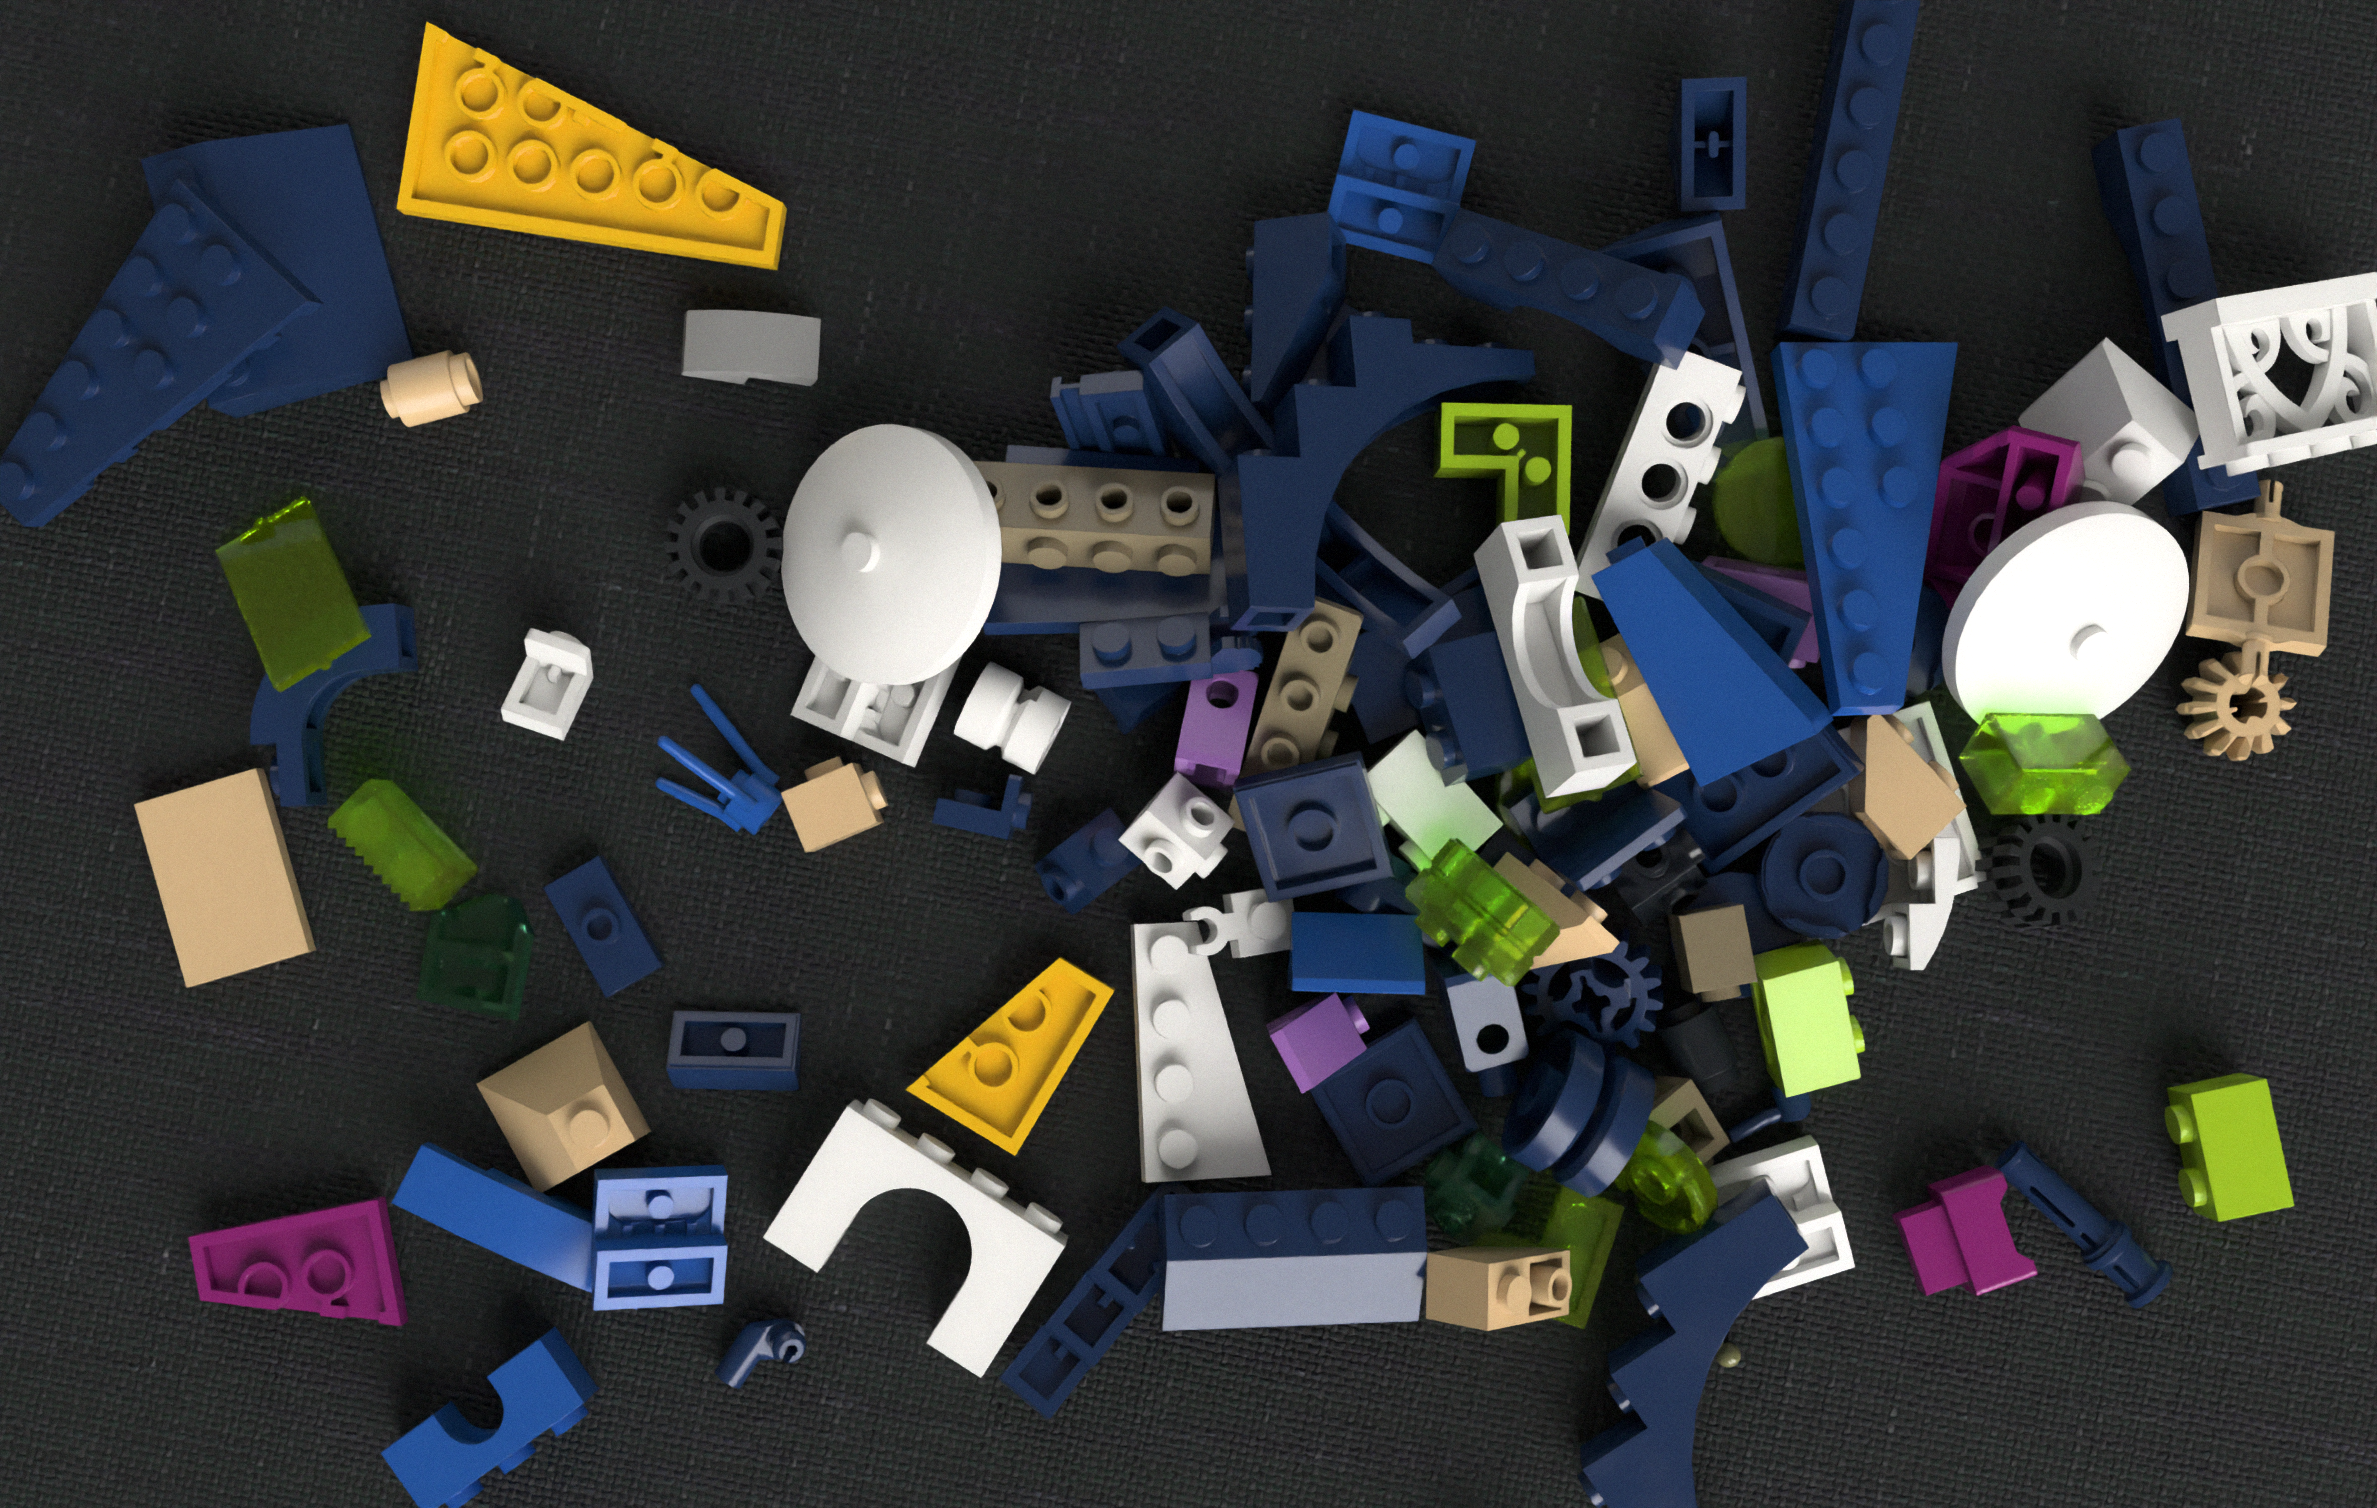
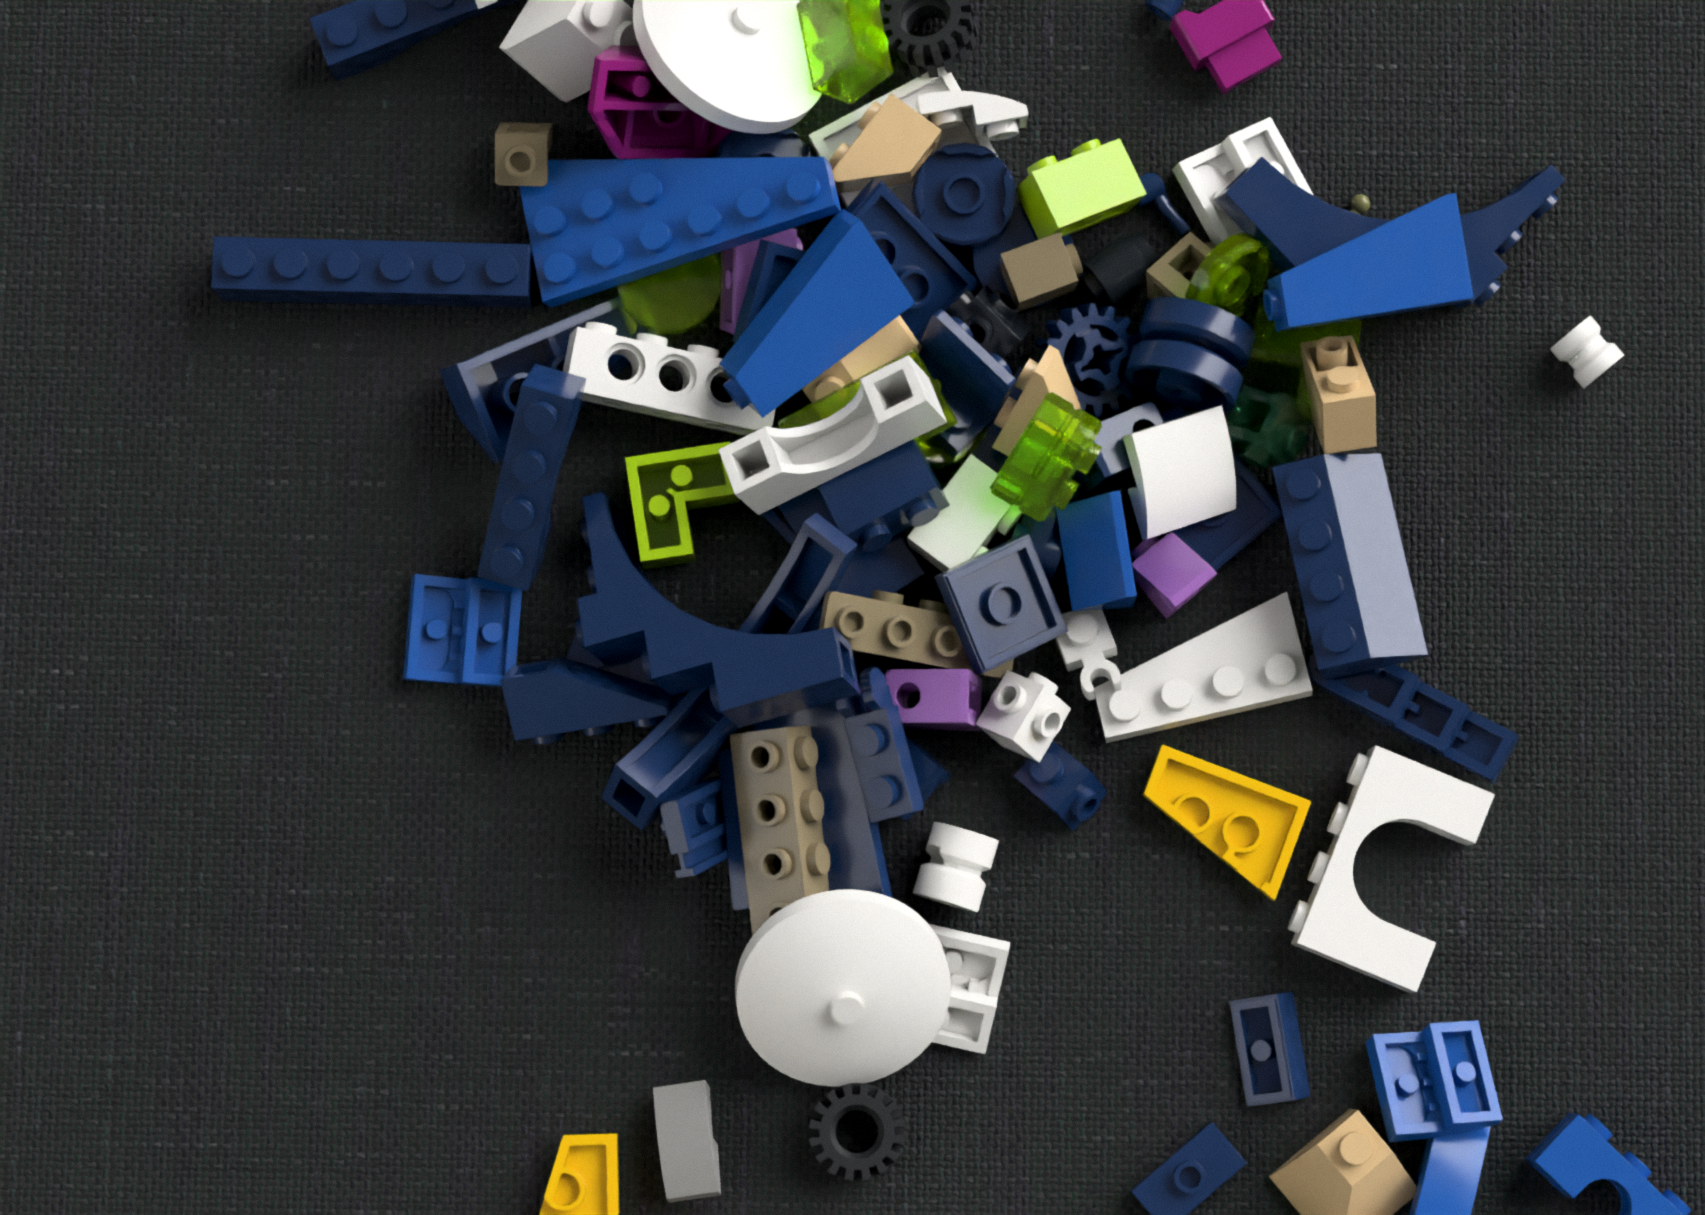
camera: 105 degrees left, 5 degrees down
blue plant [655,684,783,836] -> none
dark blue arm [714,1318,806,1389] -> none
tan brick [781,757,888,852] -> none
dark blue bracket [932,774,1034,840] -> none
dark blue slope [1667,77,1747,211] -> none
none -> dark tan bracket [495,122,553,186]
none -> white slope [1122,405,1237,540]
none -> blue slope [1263,193,1474,333]

